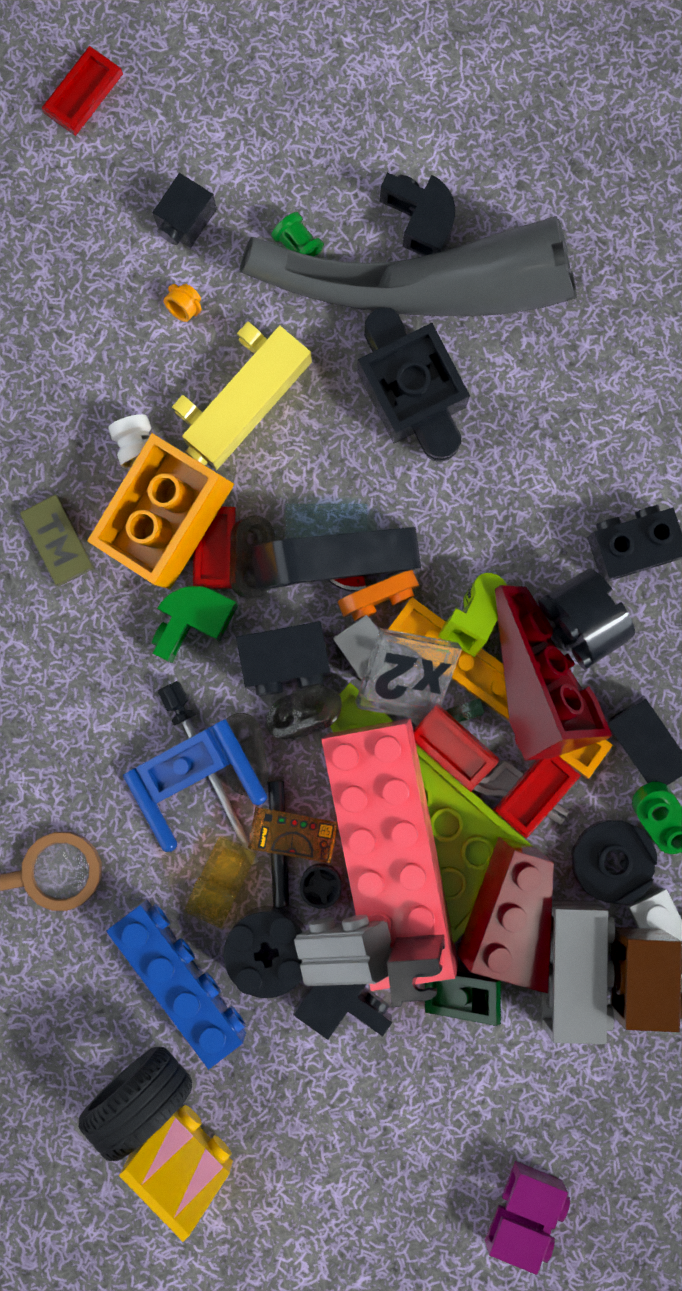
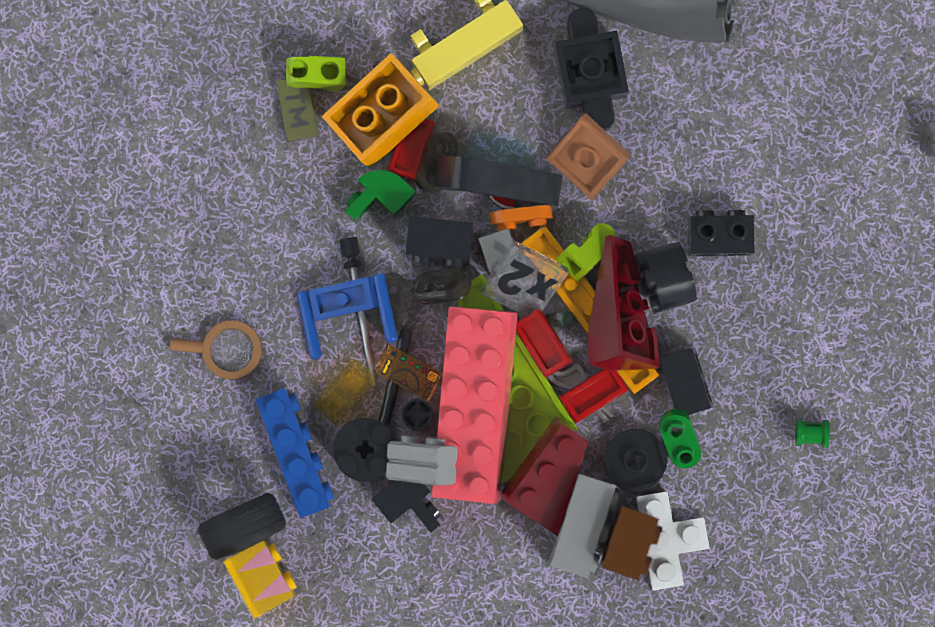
camera: 15 degrees right, 0 degrees up
white wheel [108,414,151,468] -> none
black hinge [387,934,445,1007] -> none
dark green slope [425,971,501,1026] -> none
none -> lime leg [286,56,346,92]
none -> nougat plate [546,113,632,201]

